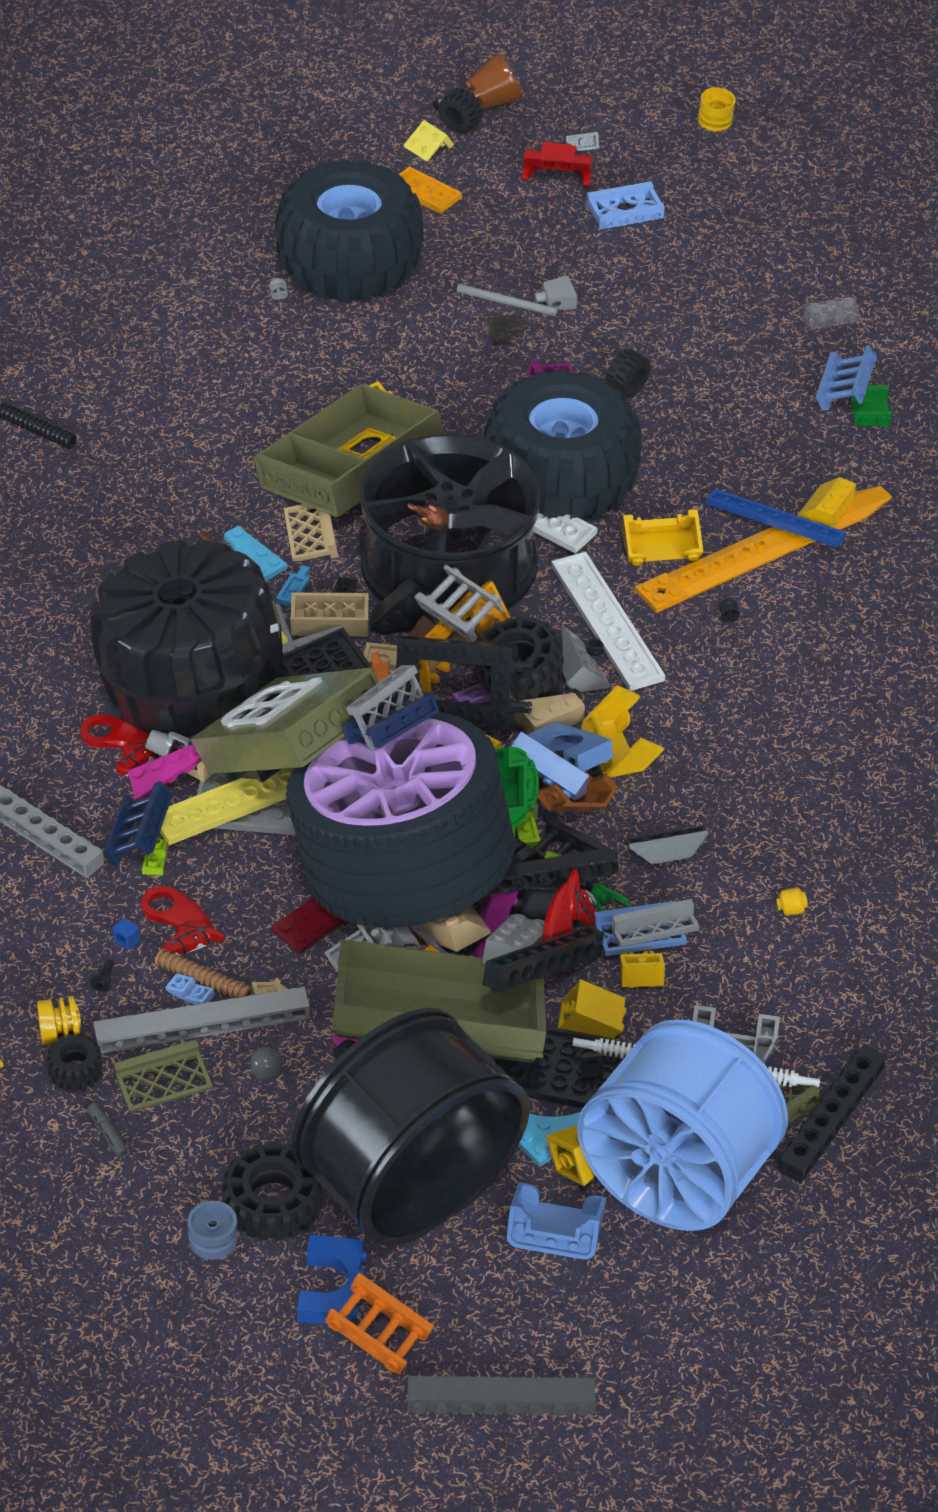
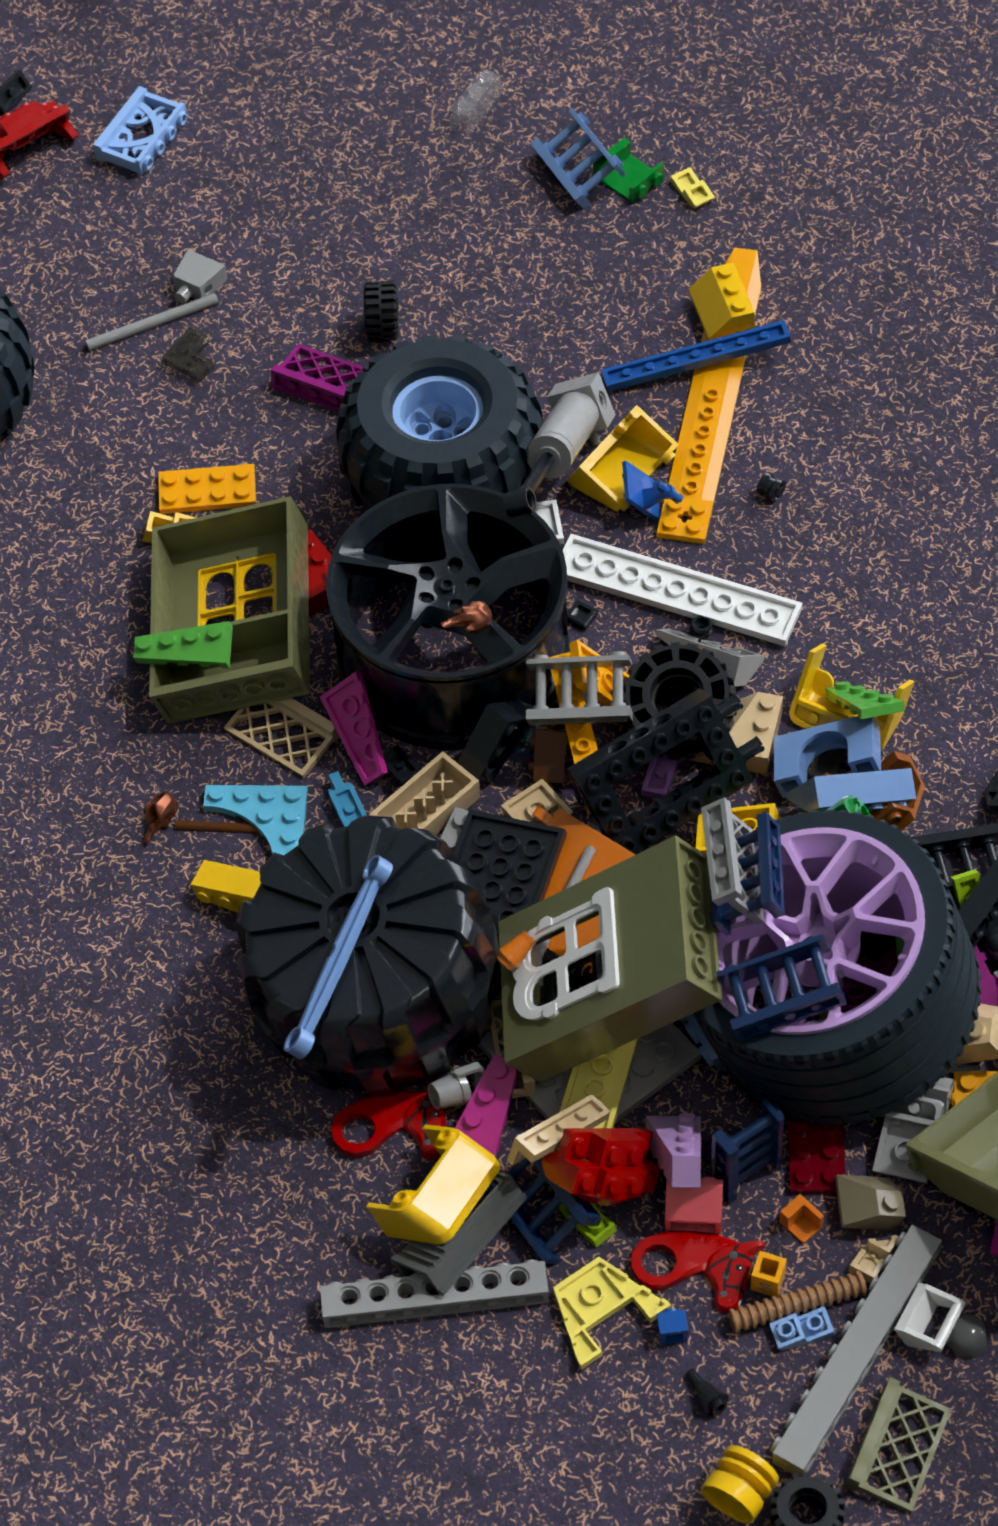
camera: 40 degrees left, 10 degrees up
none -> bright green wing [133,621,233,668]
none -> copper piece [144,791,178,845]
none -> light orange plate [159,464,256,514]
none -> medium blue piece [284,855,393,1059]
none -> dark pink wing [320,671,388,786]
none -> yellow windscreen [366,1125,500,1244]
none -> dark grey piece [391,1171,528,1295]
none -> orange cone [496,930,536,971]
none -> light grey piece [503,372,616,518]
none -> tan fence [507,1094,611,1165]
none -> red piece [542,1128,660,1206]
none -> light yellow wing [553,1257,671,1370]
none -> black tile [567,600,599,631]
none -> blue plate [622,460,683,521]
none -> lavender wedge [646,1113,701,1188]
none -> coral slope [665,1177,723,1234]
none -> light yellow slope [670,167,715,208]
none -> dark blue fence [711,1099,784,1205]
none -> dark blue fence [716,934,847,1042]
none -> light orange brick [751,1251,787,1298]
none -> orange panel [780,1194,824,1244]
none -> bright green wing [825,682,905,719]
none -> dark tan slope [835,1174,906,1230]
none -> white tile [894,1283,966,1352]

